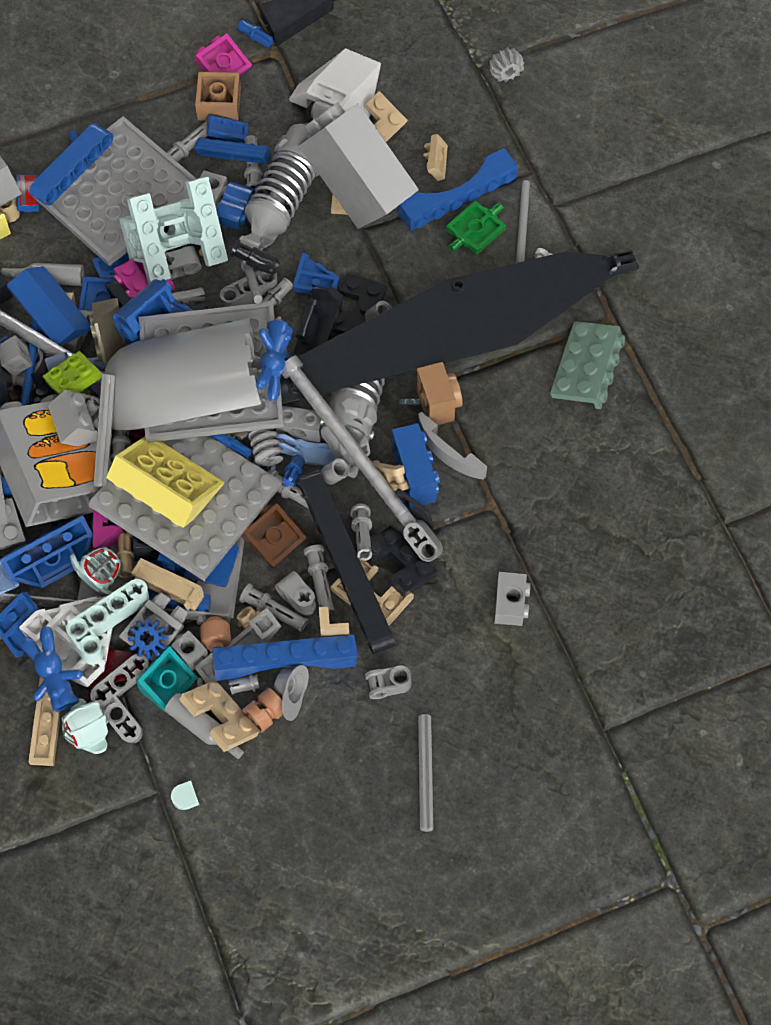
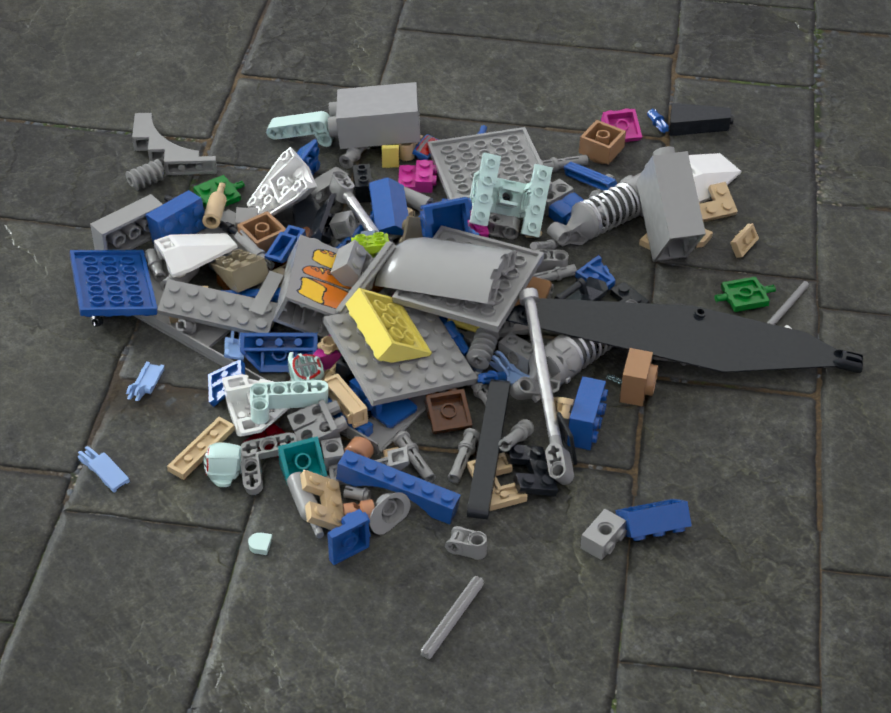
camera: 30 degrees right, 20 degrees down
blue animal [21,626,83,712] -> none
blue beam [29,123,113,206] -> none
blue gear [128,618,169,659] -> none
blue plate [206,115,248,144] -> none
black piece [230,239,280,275] -> none
blue animal [256,320,293,401] -> none
light grey piece [275,571,316,616] -> none
tan panel [319,607,349,637] -> none
blue arch [397,148,518,231] -> none
light grey slope [418,411,487,479] -> none
light grey gear [489,47,524,82] -> none
sand green bracket [550,321,625,409] -> none
none -> tan plate [317,336,338,355]
none -> blue plate [328,509,371,565]
none -> dark pink plate [398,160,437,193]
none -> blue slope [616,499,692,541]

